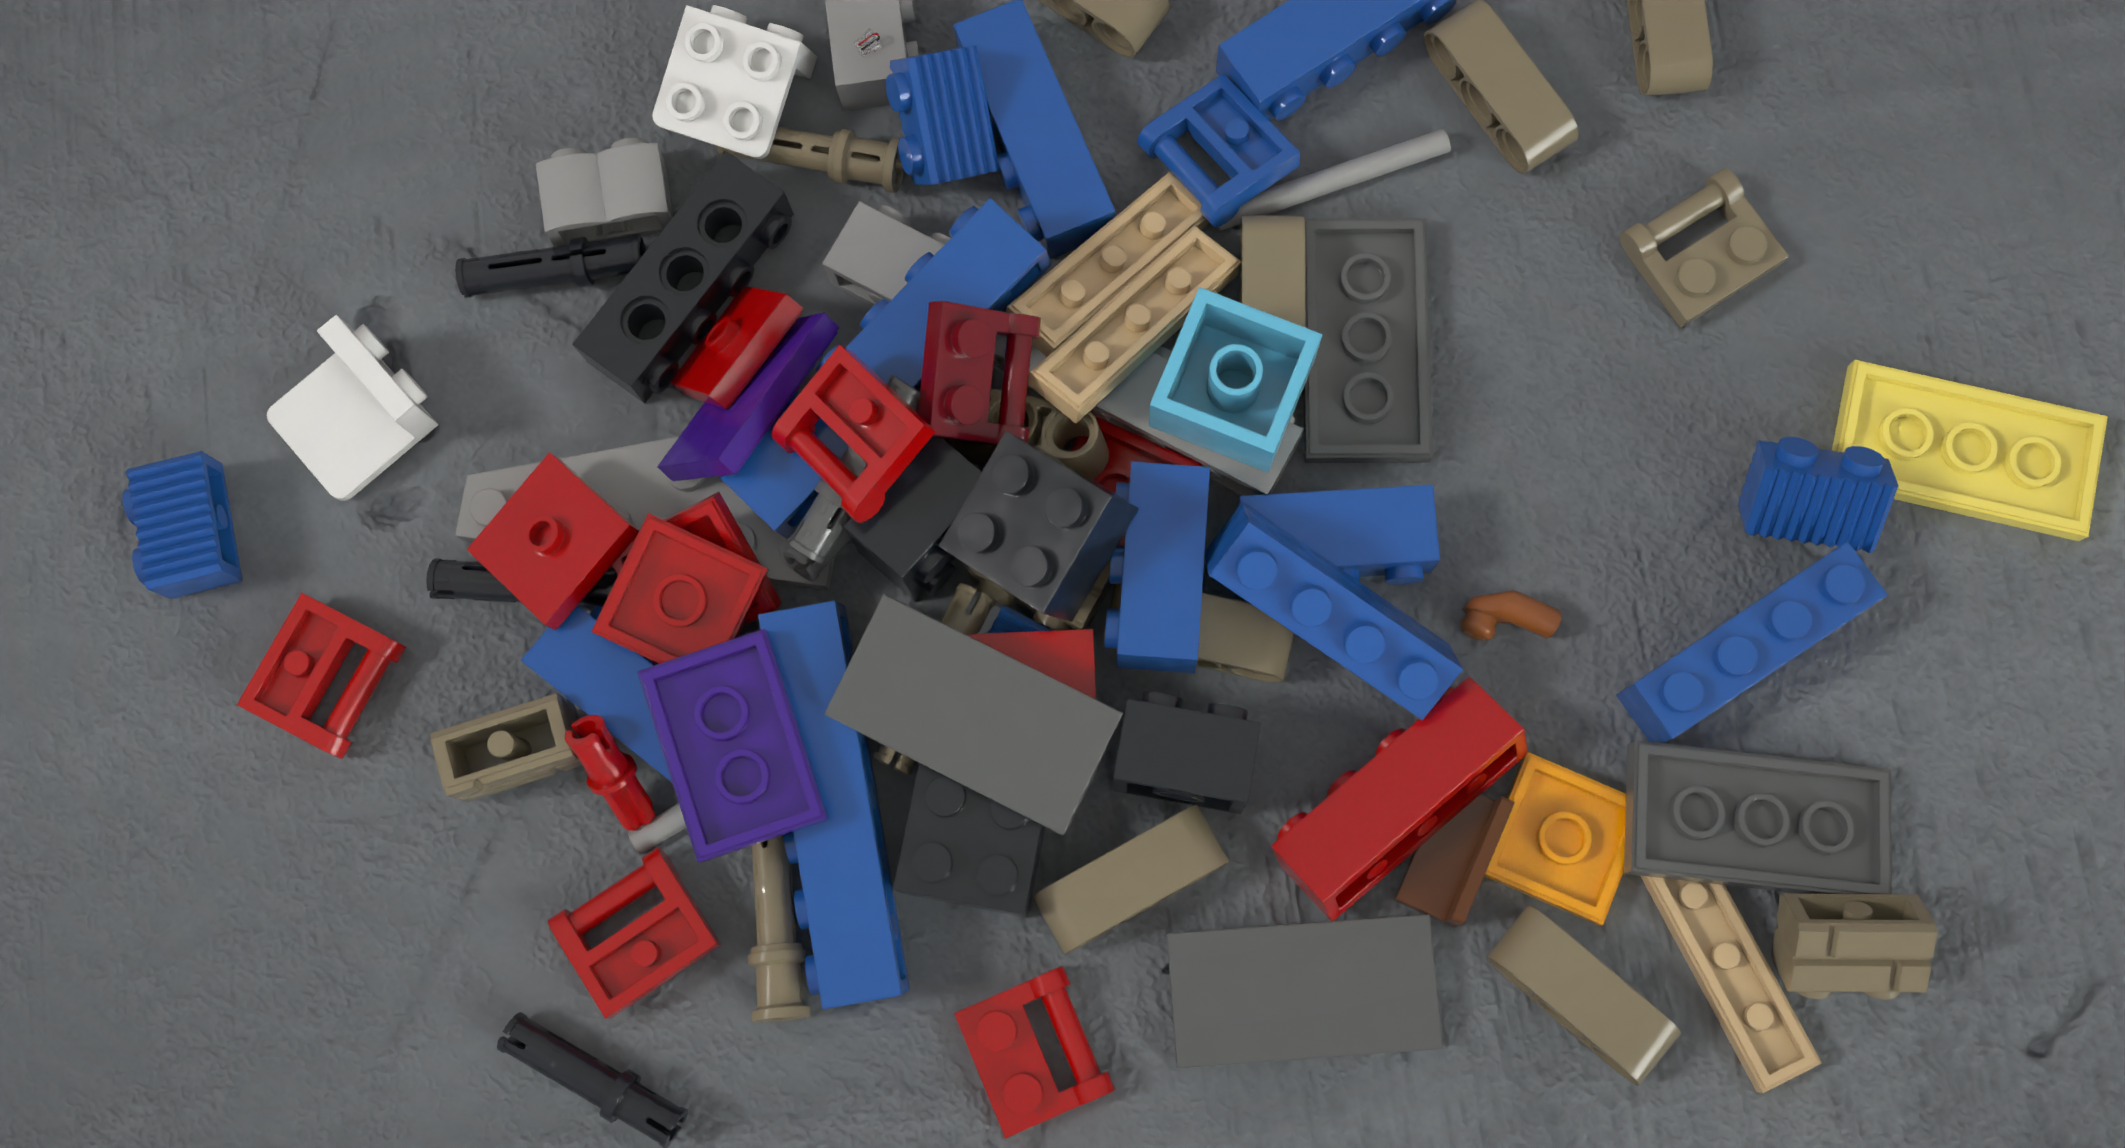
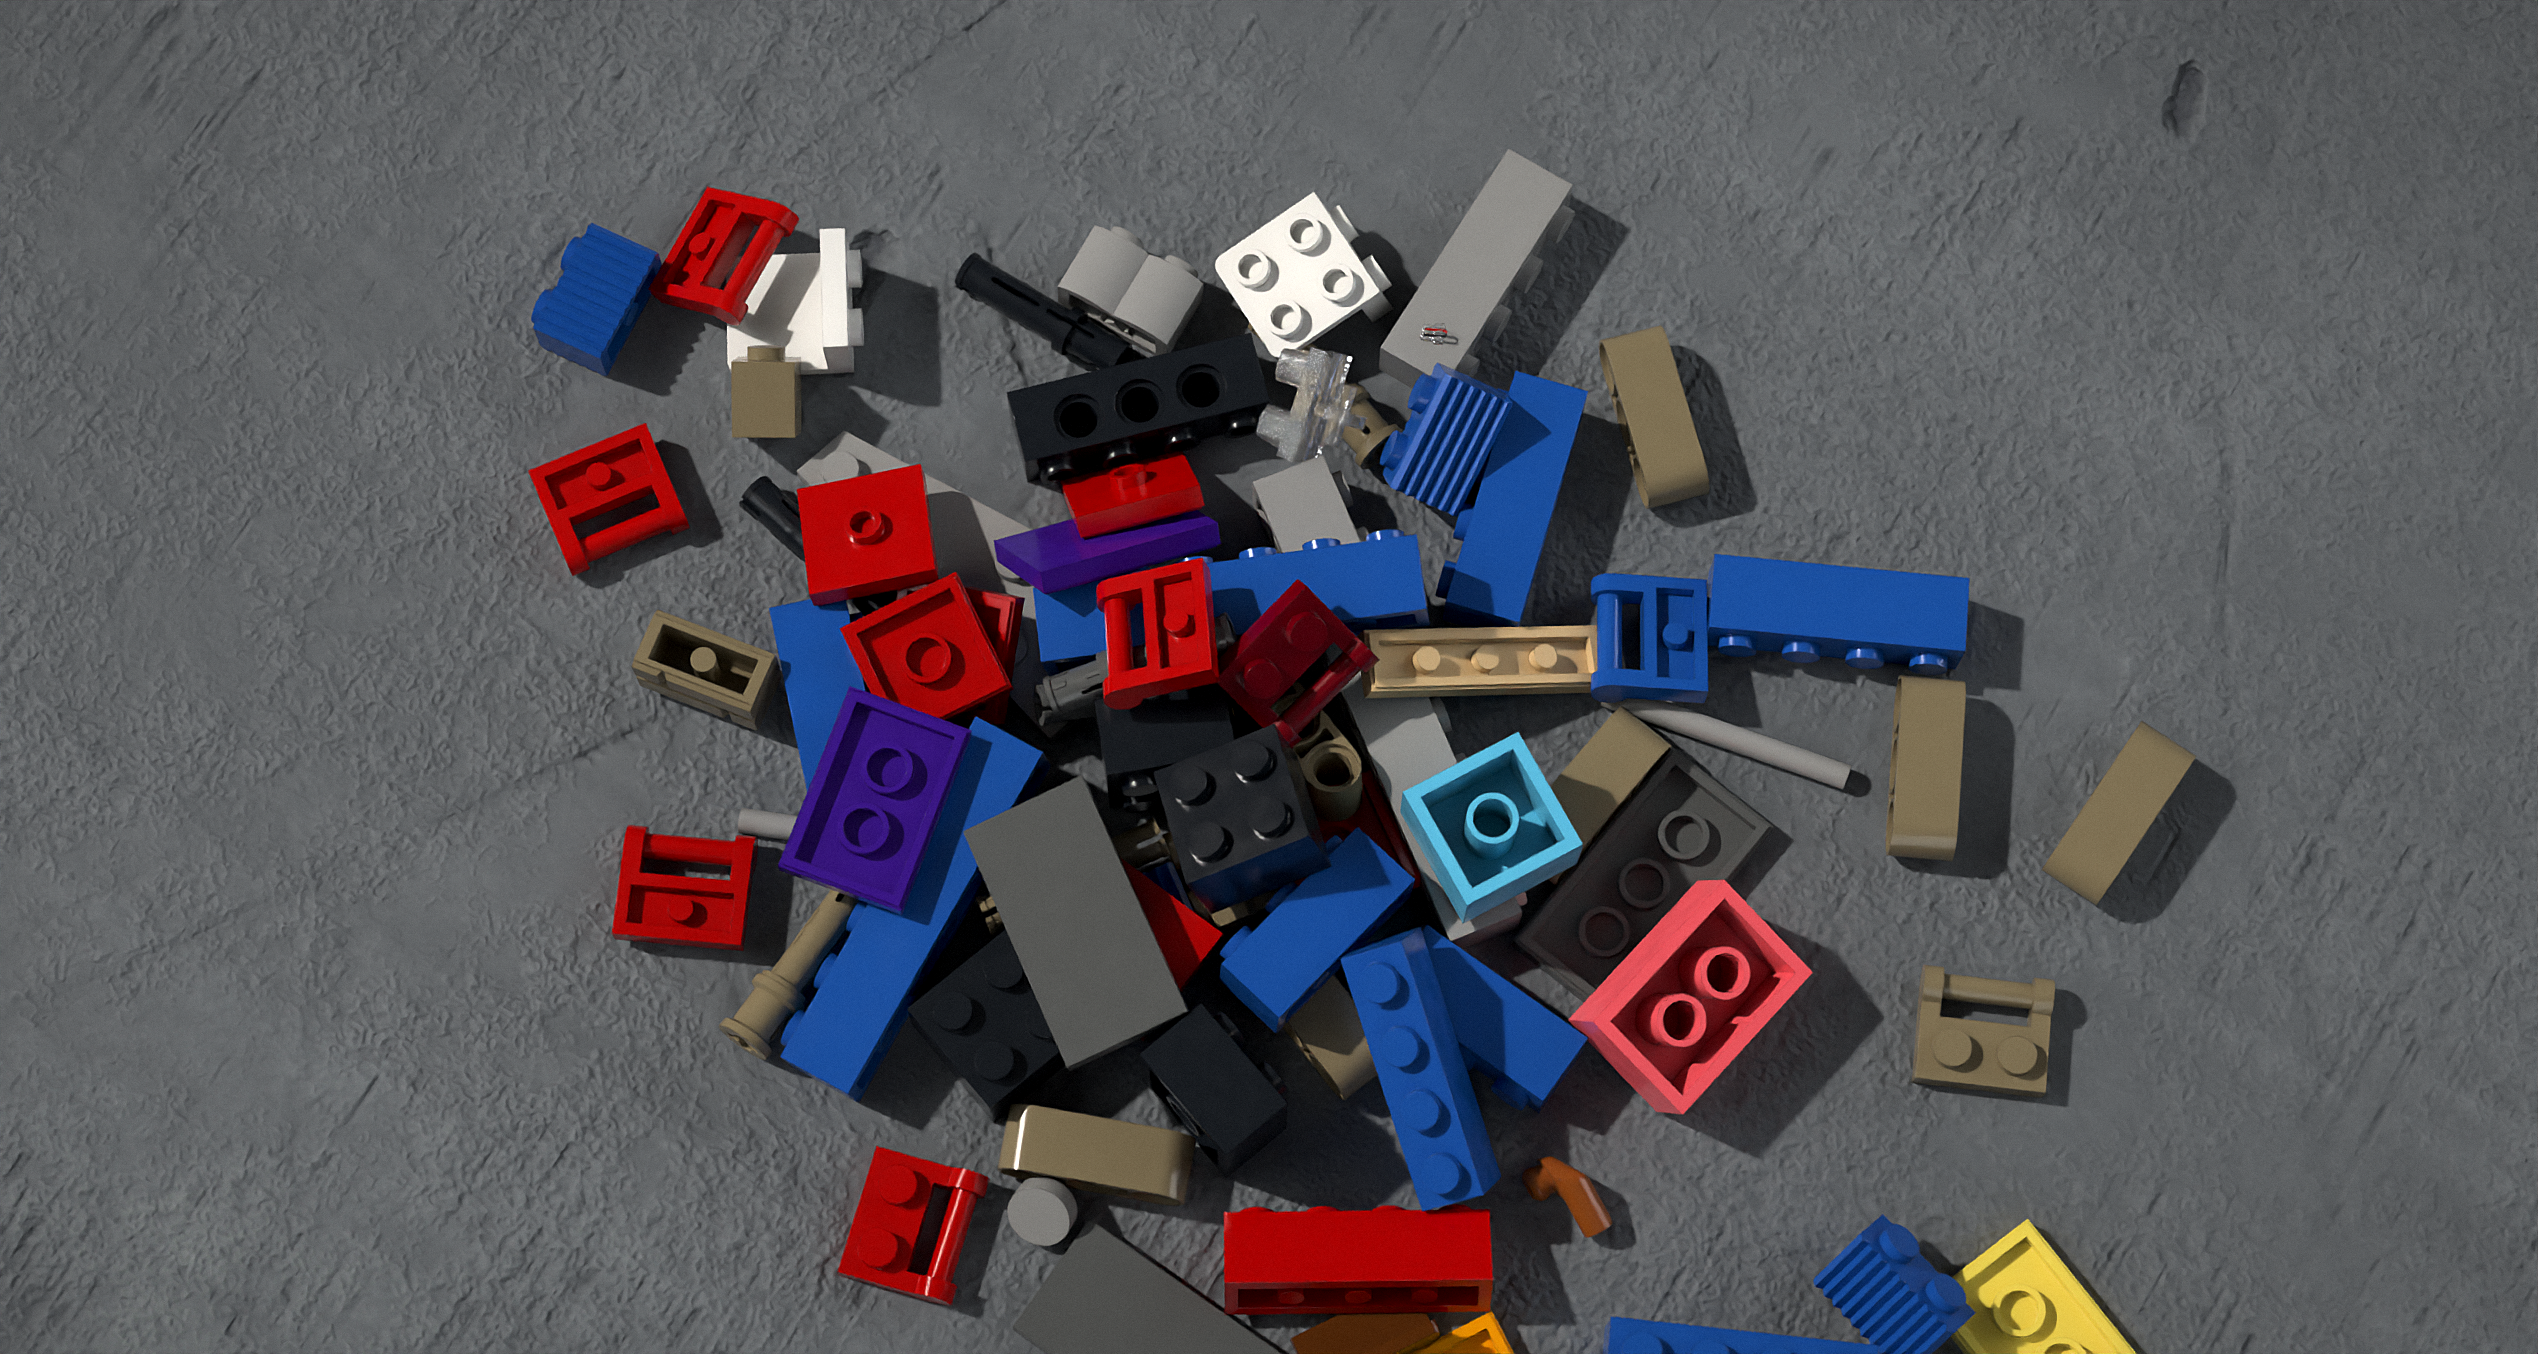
camera: 30 degrees right, 5 degrees down
black pin [497,1012,688,1148] -> none
red axle [564,715,655,831] -> none
tan tile [1028,225,1242,424] -> none
none -> red plate [648,187,799,326]
none -> dark tan brick [731,345,801,438]
none -> light grey tile [1007,1177,1077,1246]
none -> clear hips [1256,347,1368,462]
none -> coral brick [1568,880,1813,1115]

